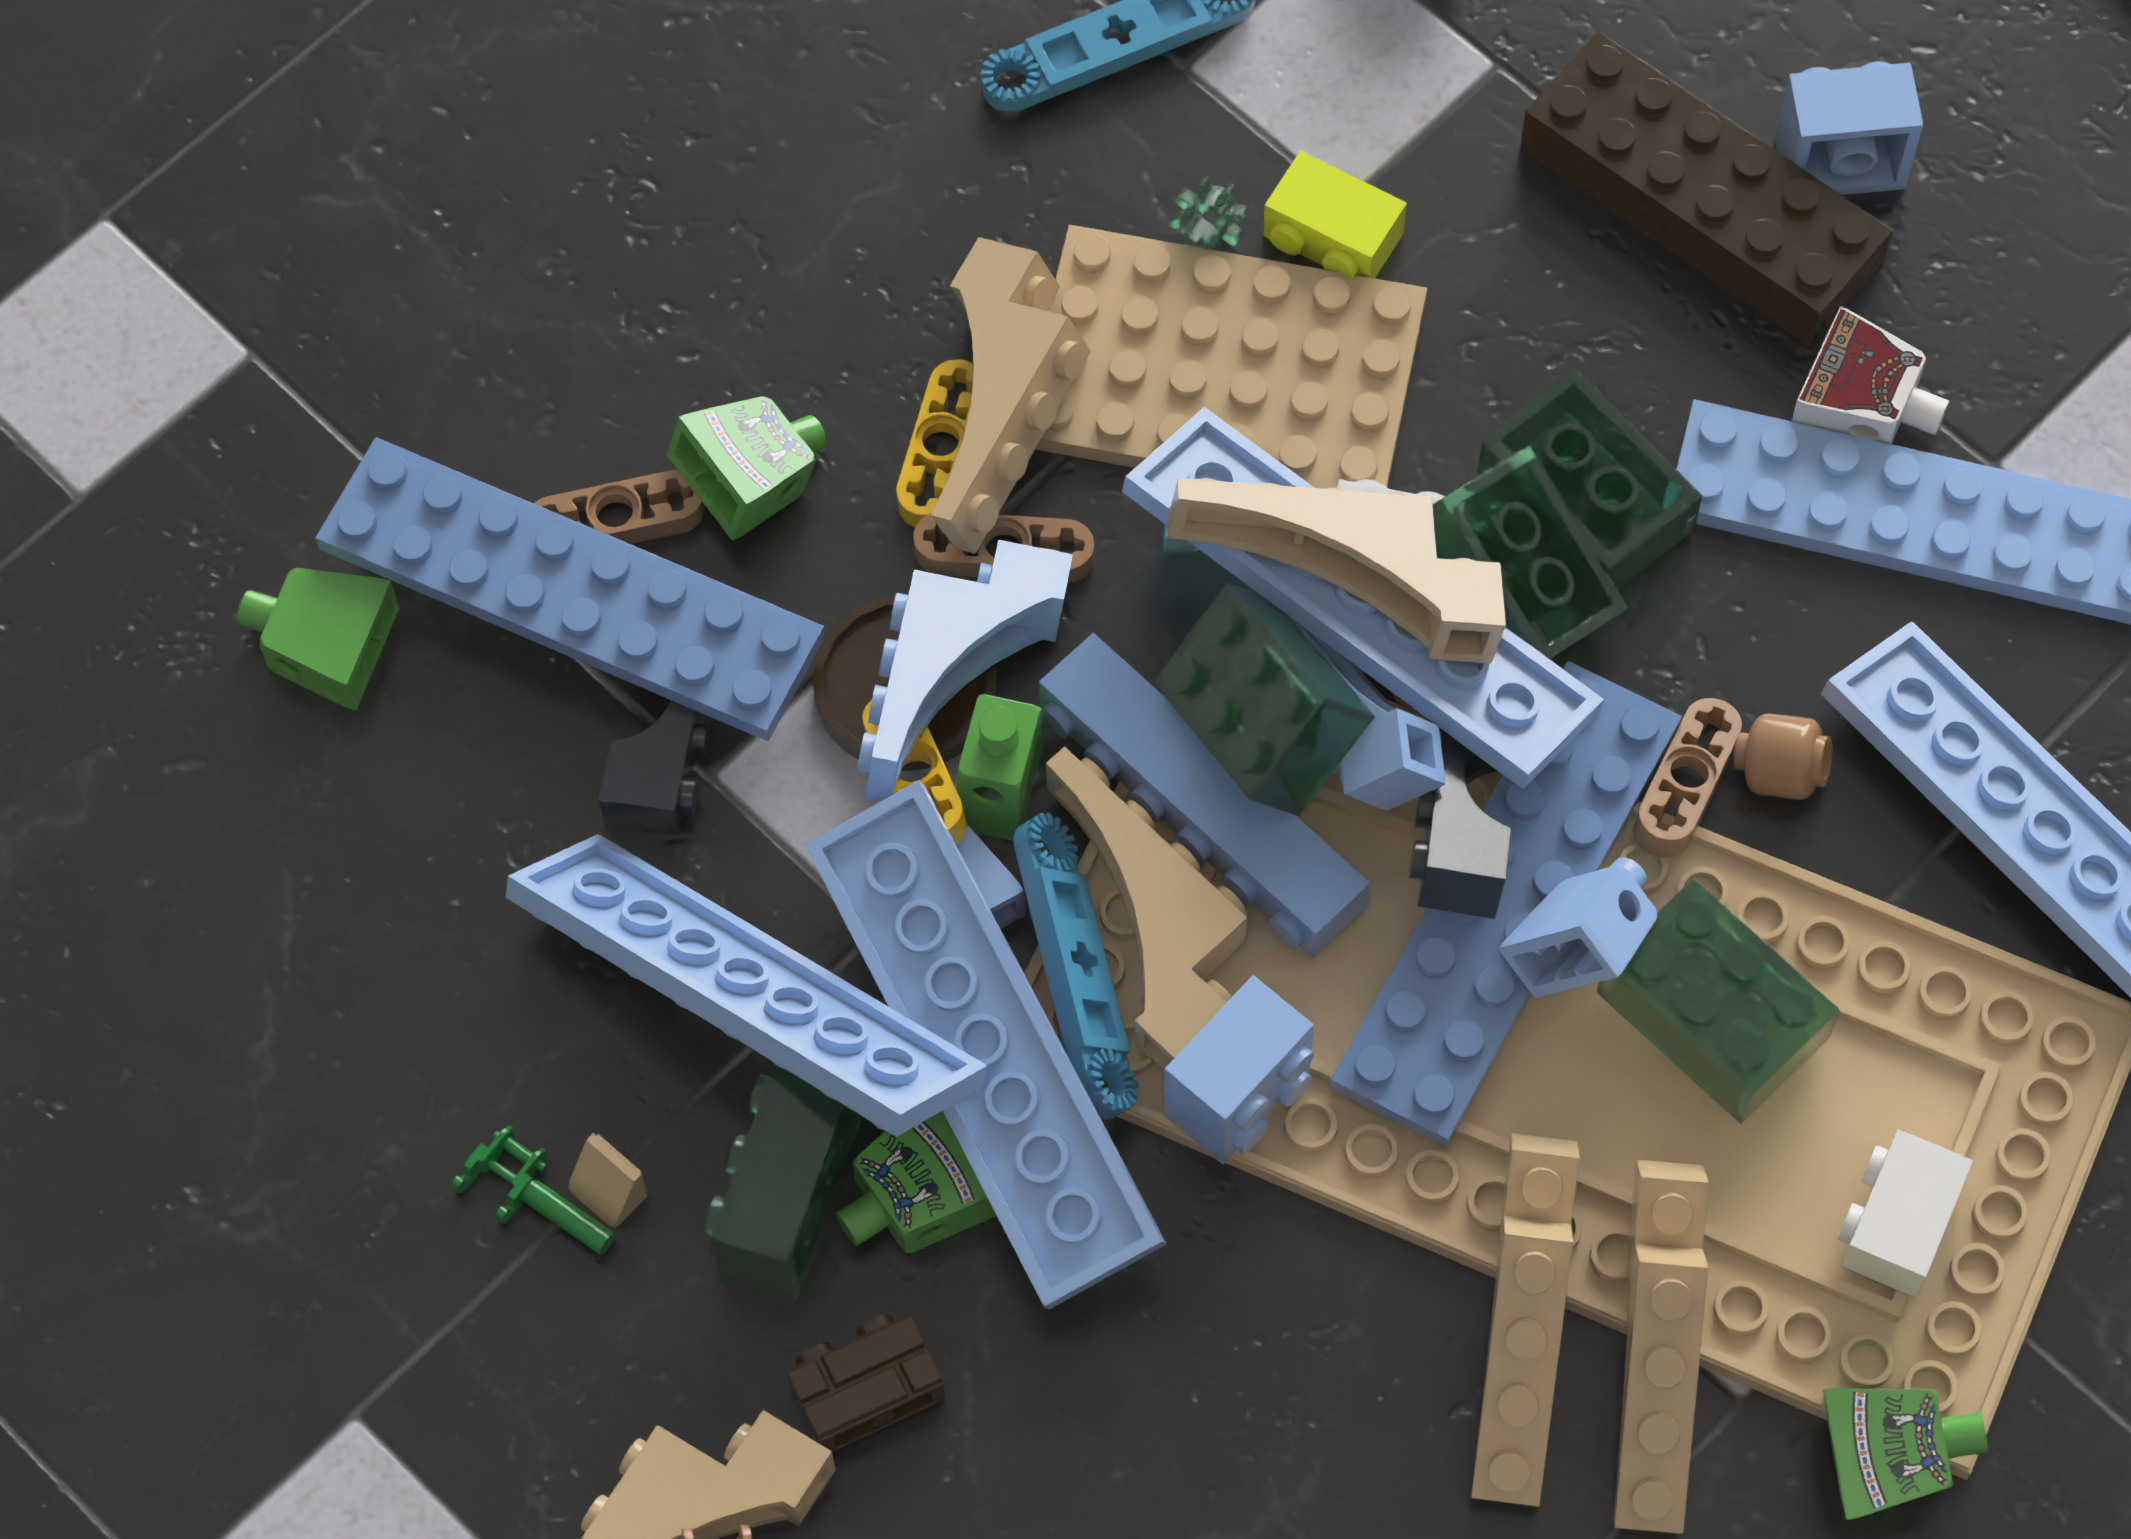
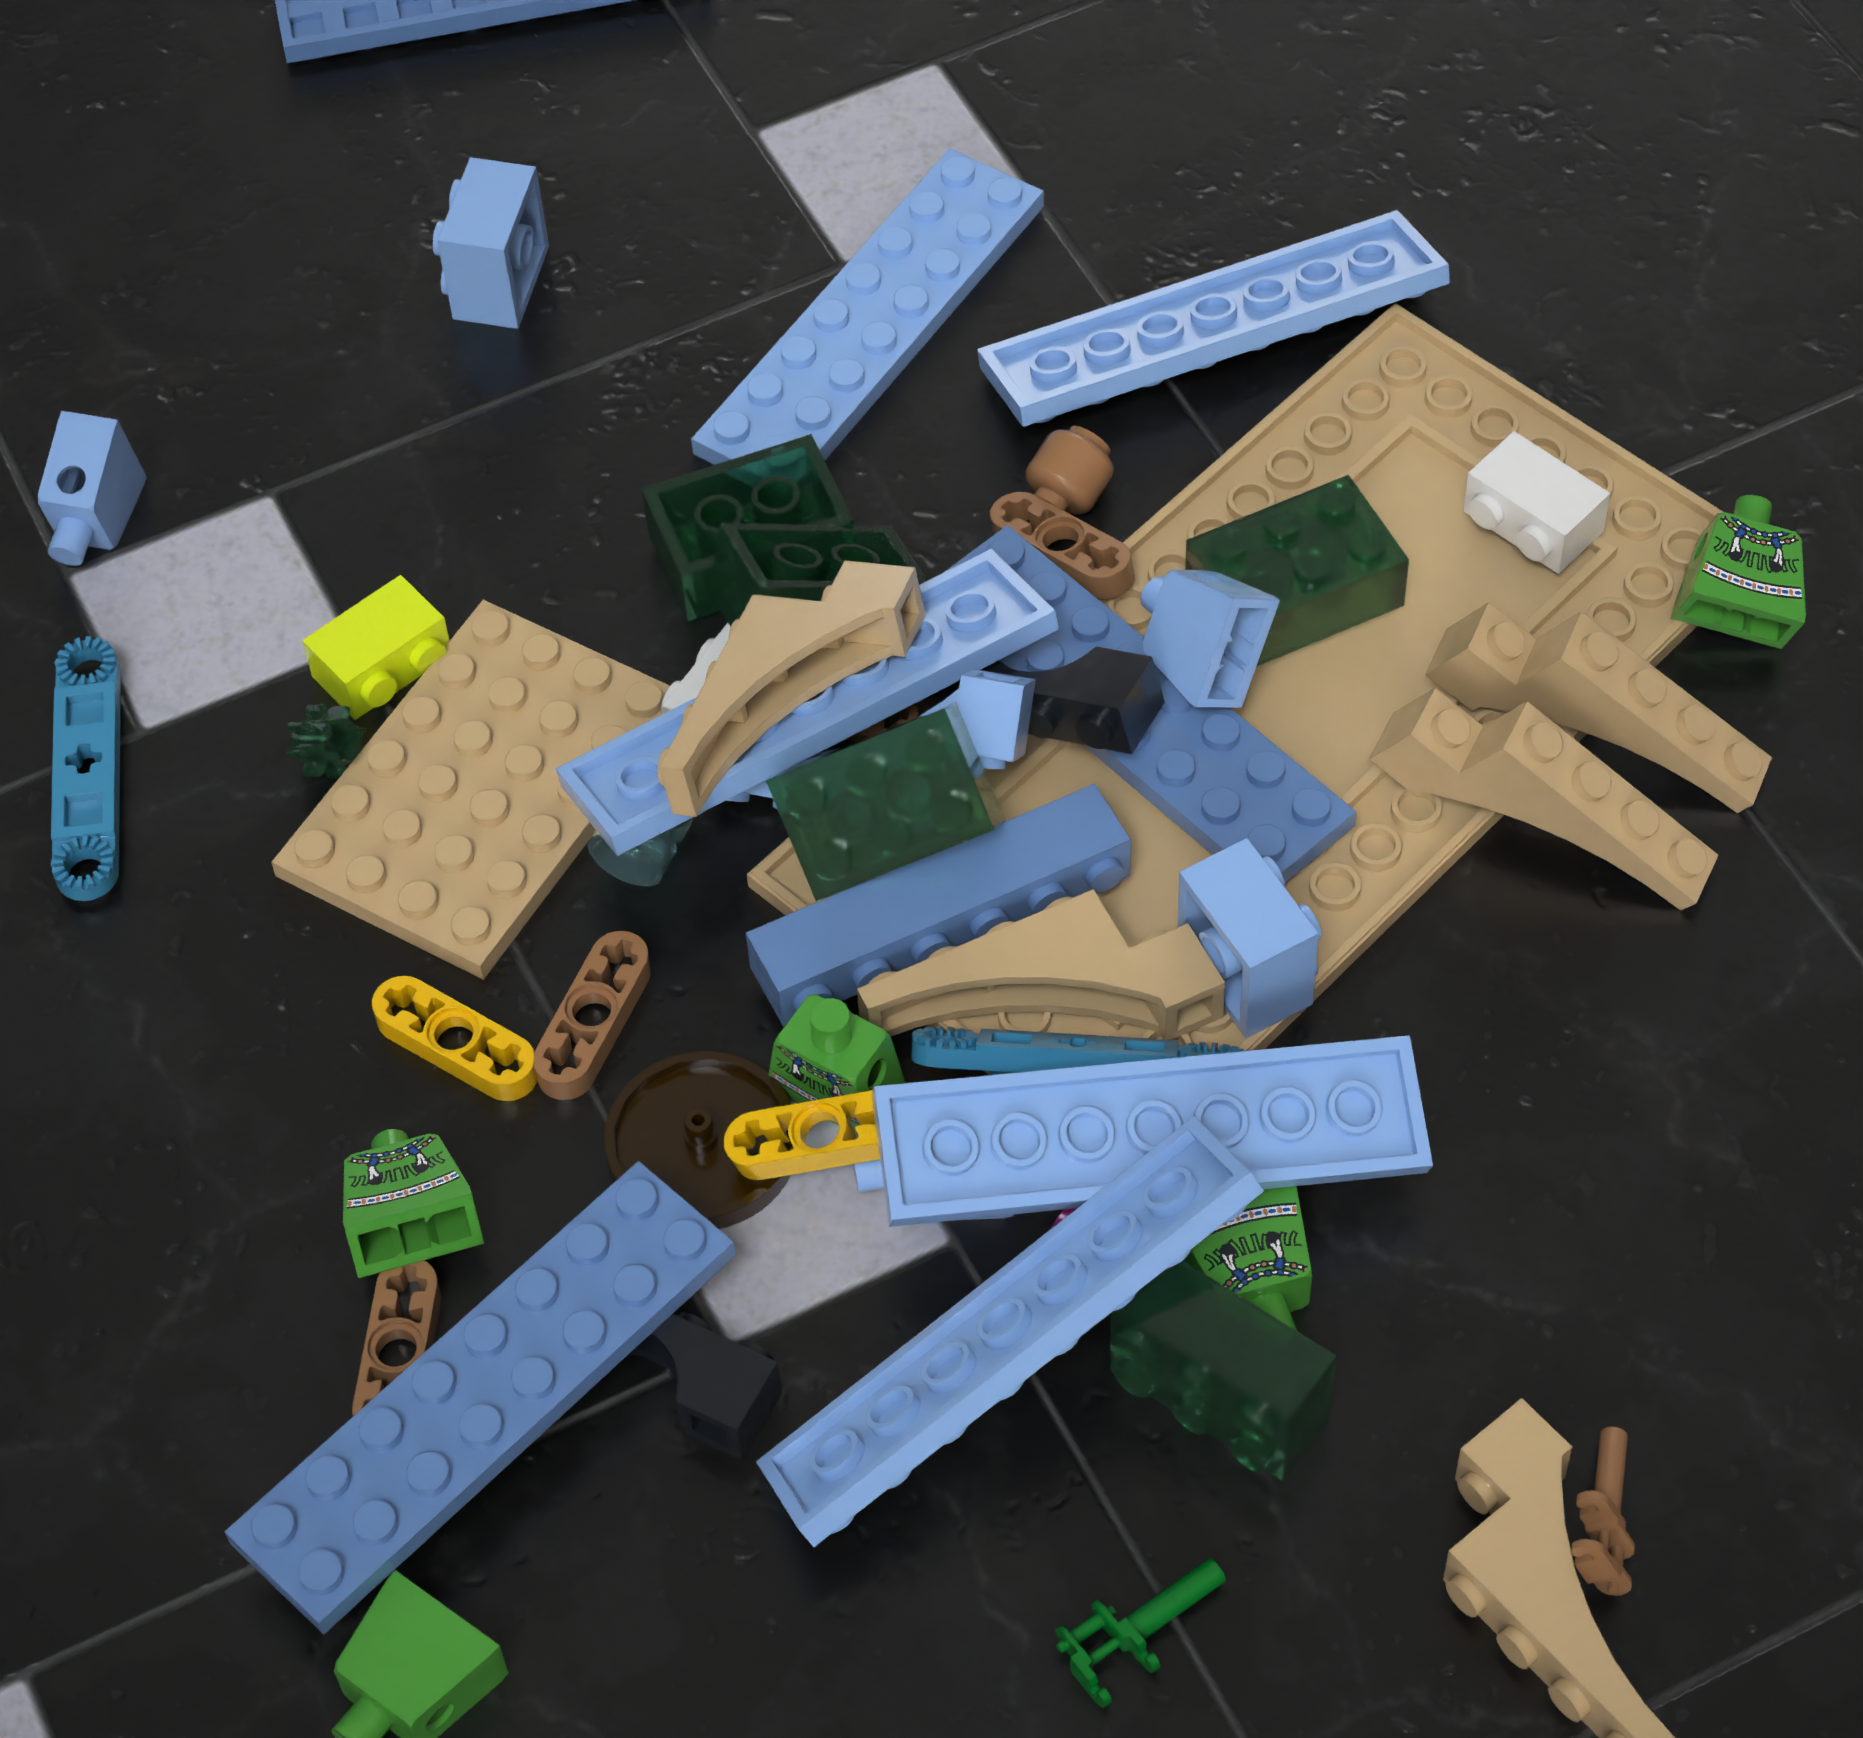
camera: 70 degrees left, 10 degrees down
tan slope [569,1133,647,1228] -> none
dark brown brick [786,1314,945,1452] -> none
light blue arch [857,540,1073,802] -> none
tan arch [931,237,1091,554] -> none
dark brown brick [1520,31,1893,349] -> none
torso [1792,306,1949,444] -> none

